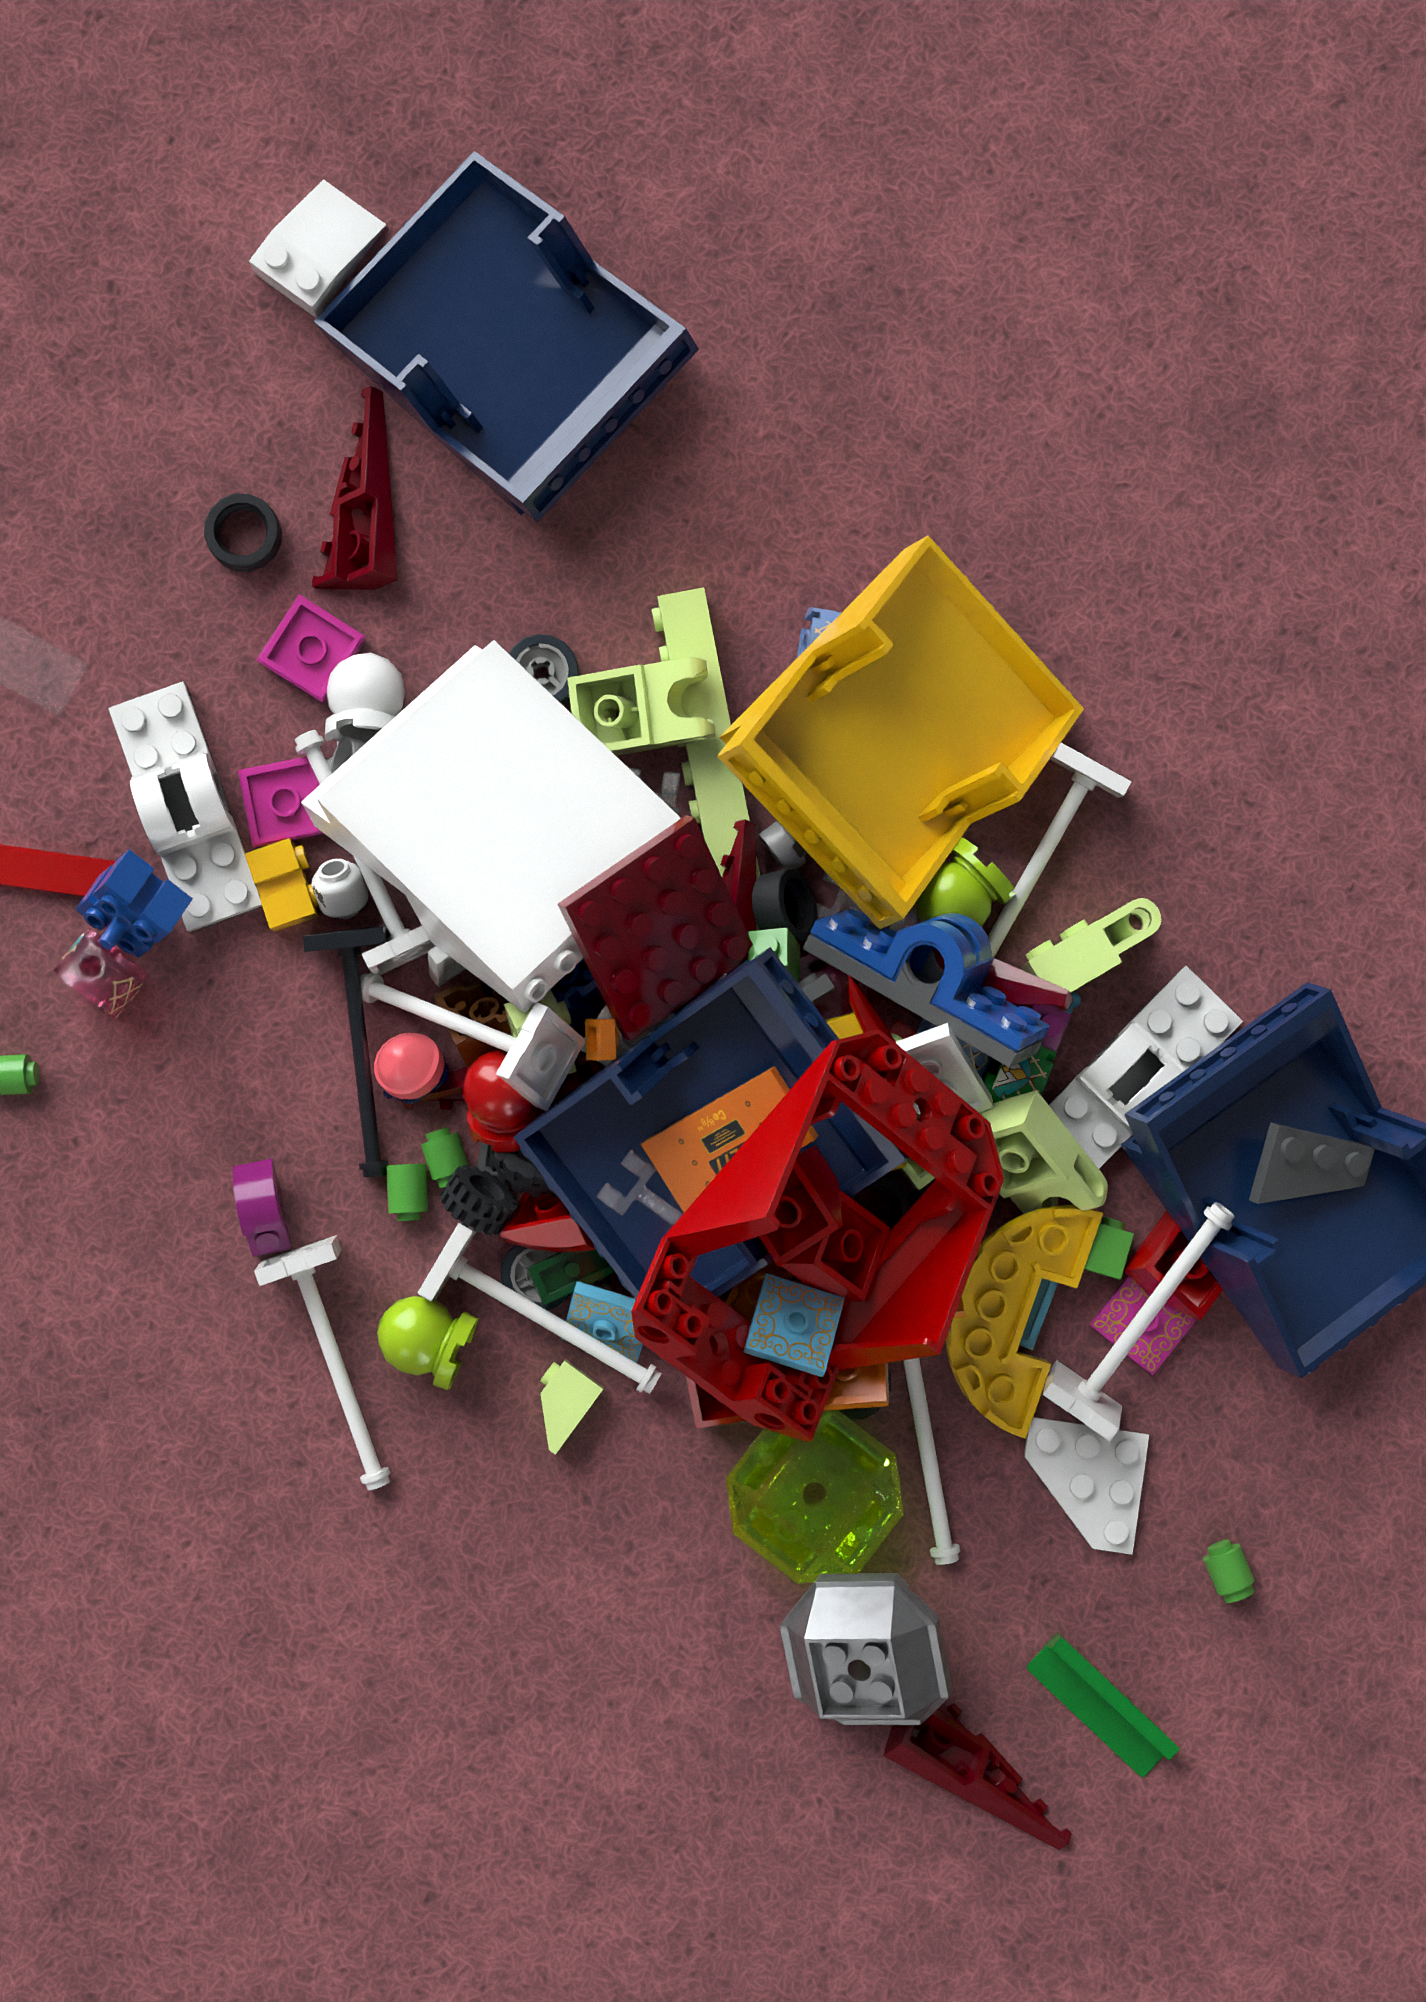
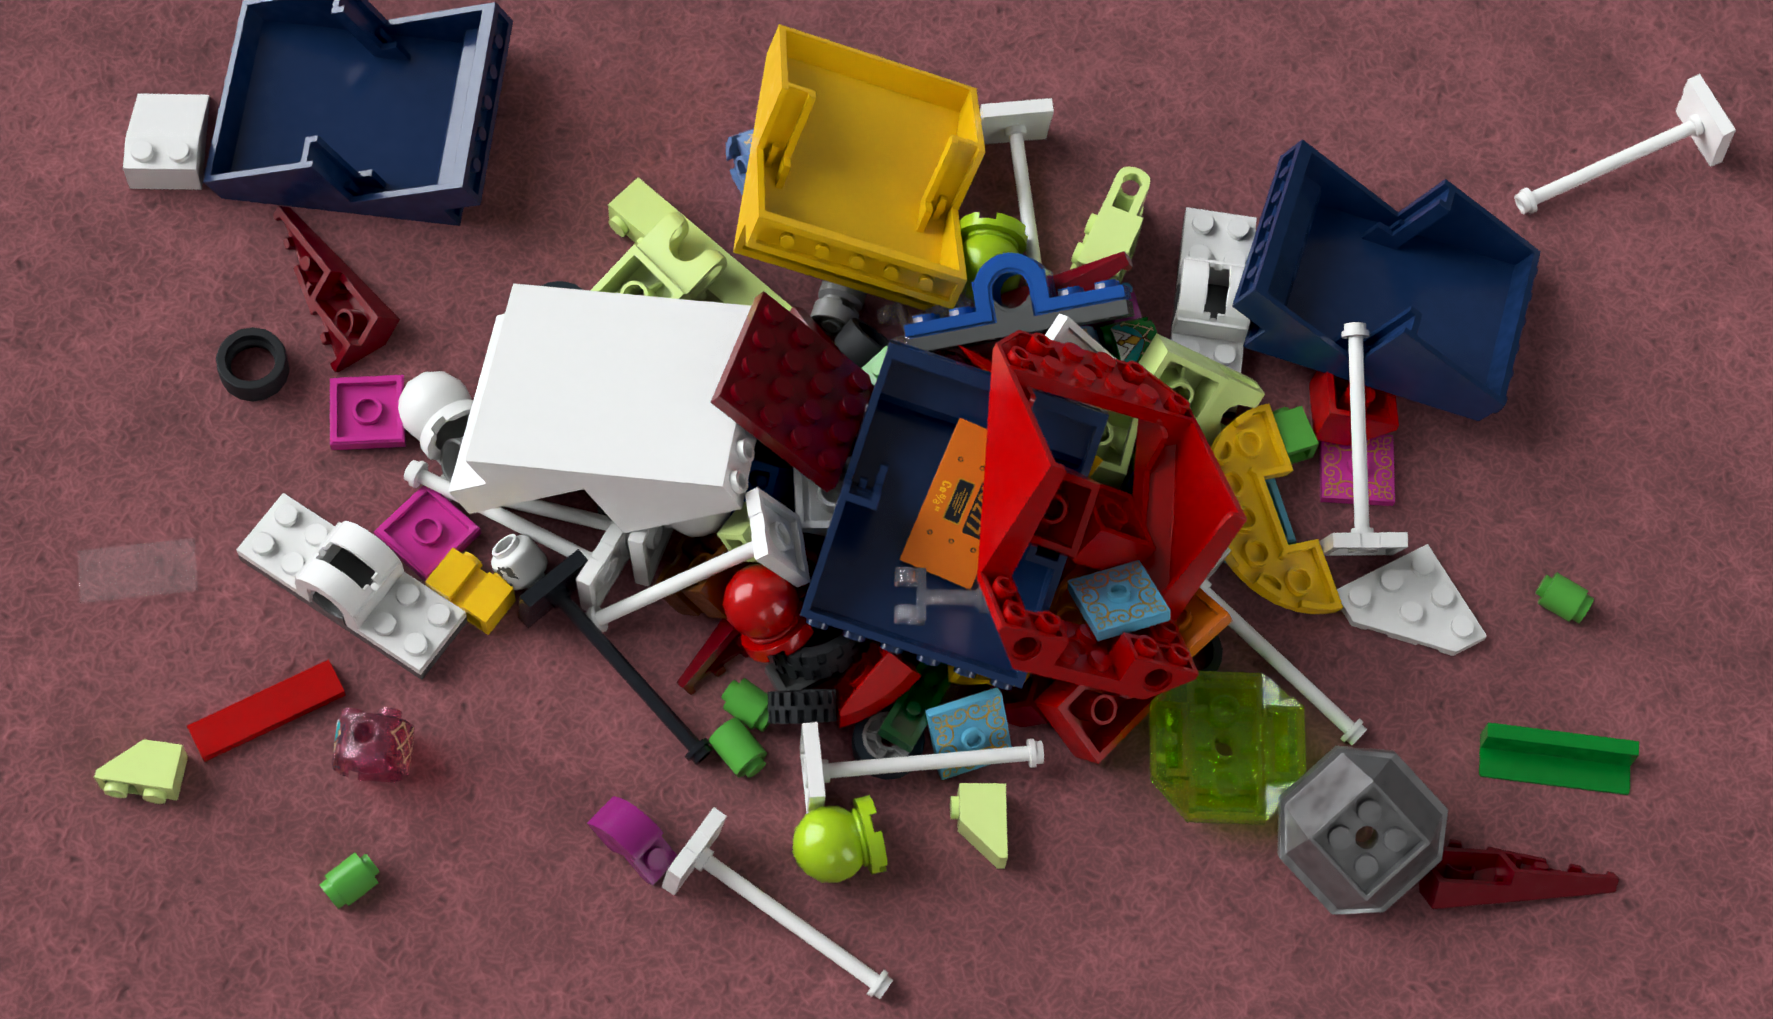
camera: 40 degrees left, 20 degrees down
blue brick [75,849,193,958] -> none
coral hair [374,1033,449,1104] -> none
orange plate [585,1019,620,1061] -> none
dark grey wing [1249,1122,1375,1204] -> none

